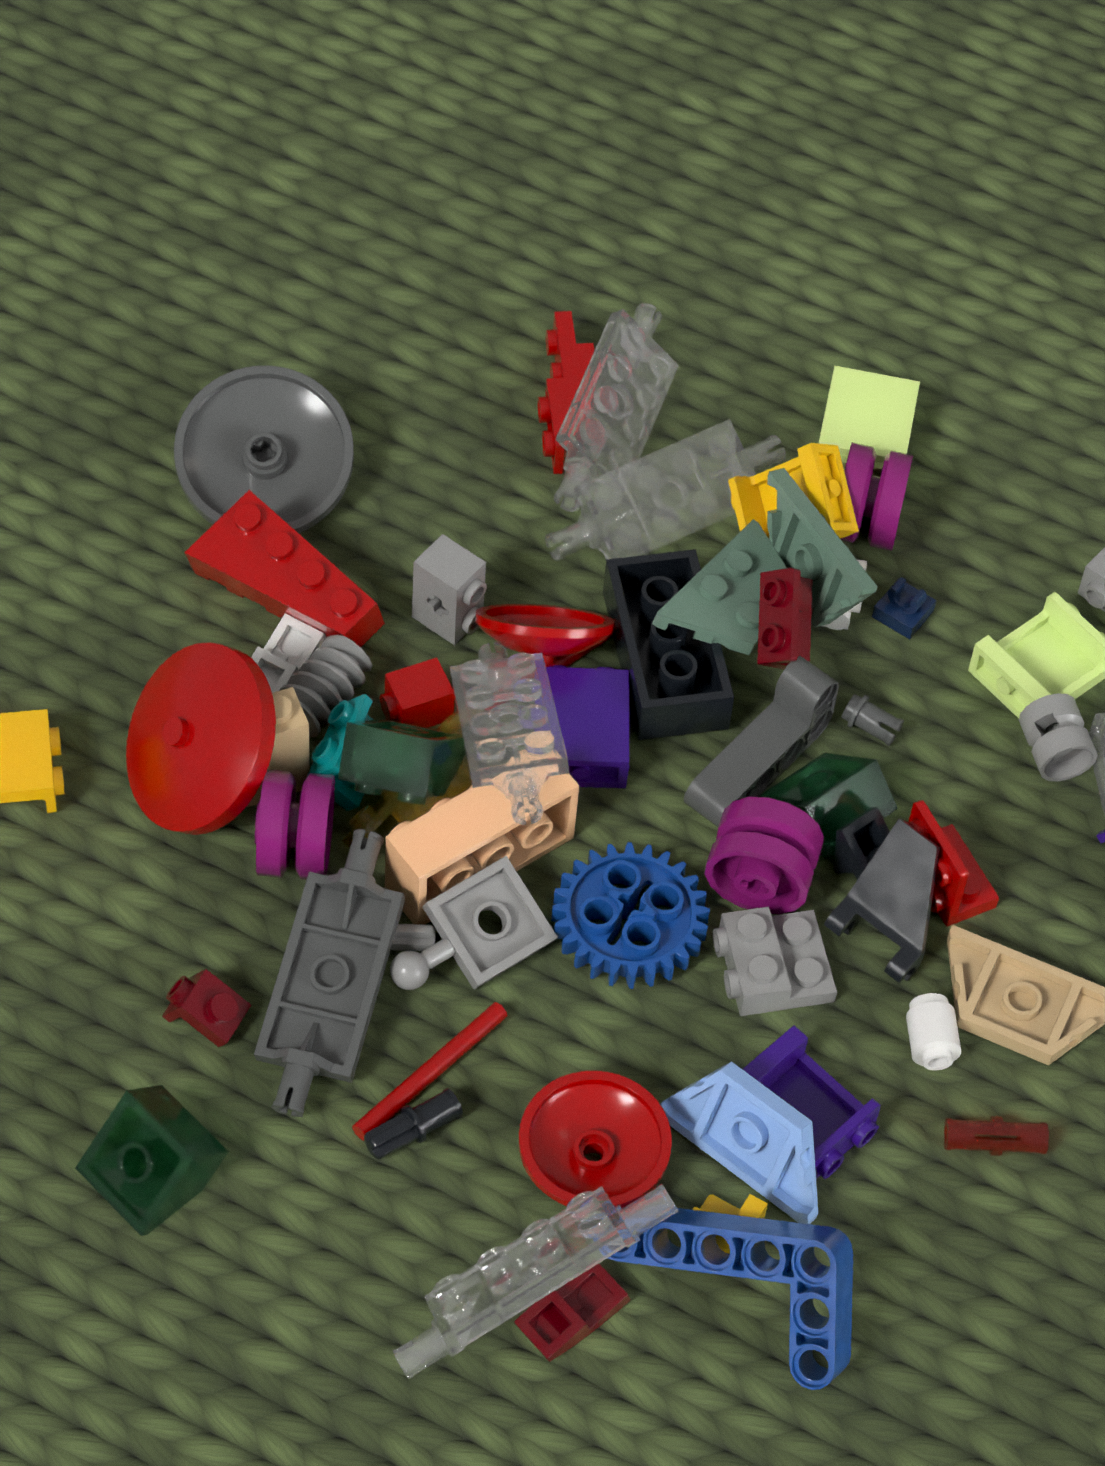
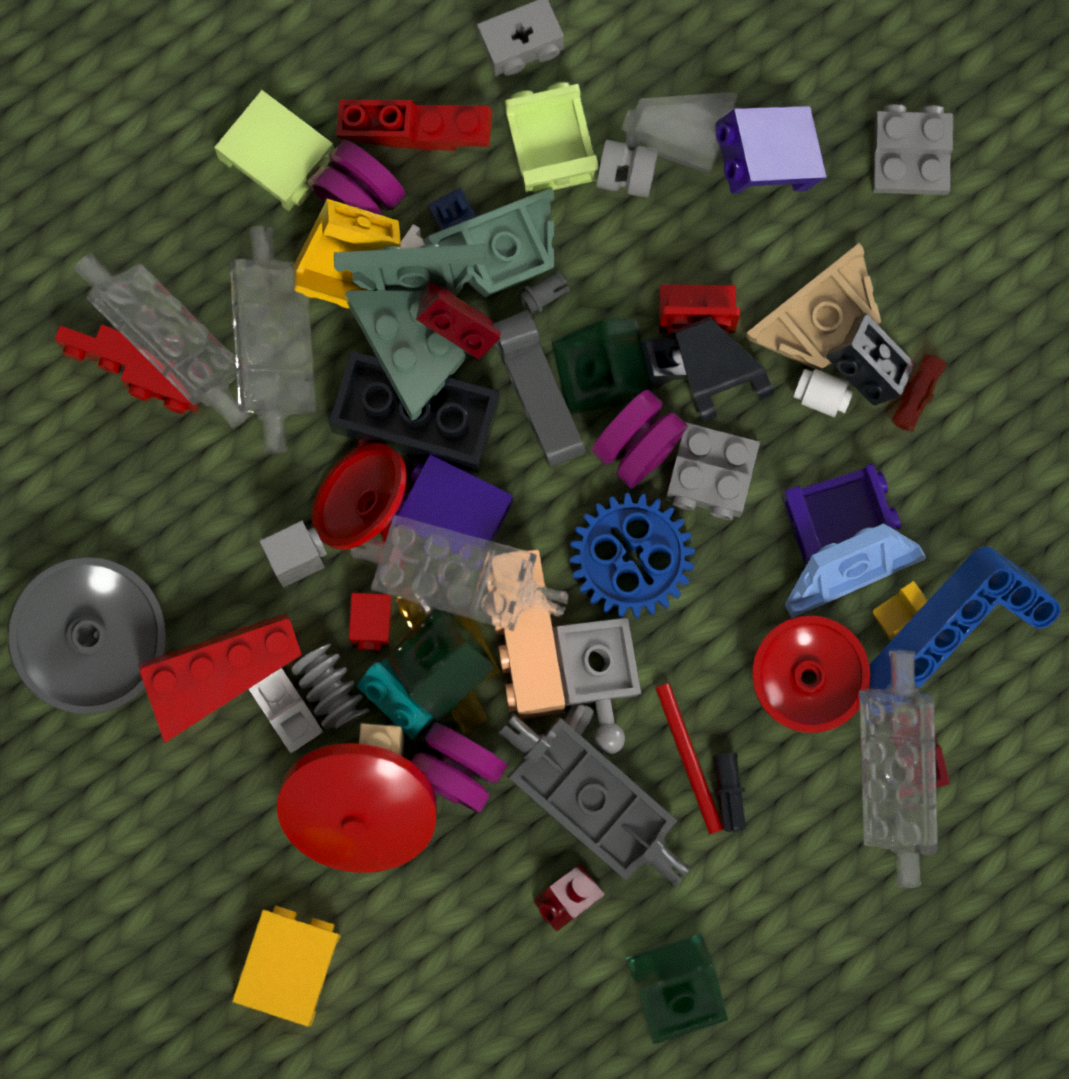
camera: 60 degrees left, 25 degrees up
none -> red slope [336,100,492,151]
none -> sand green wing [423,187,554,297]
none -> black bracket [826,313,915,406]

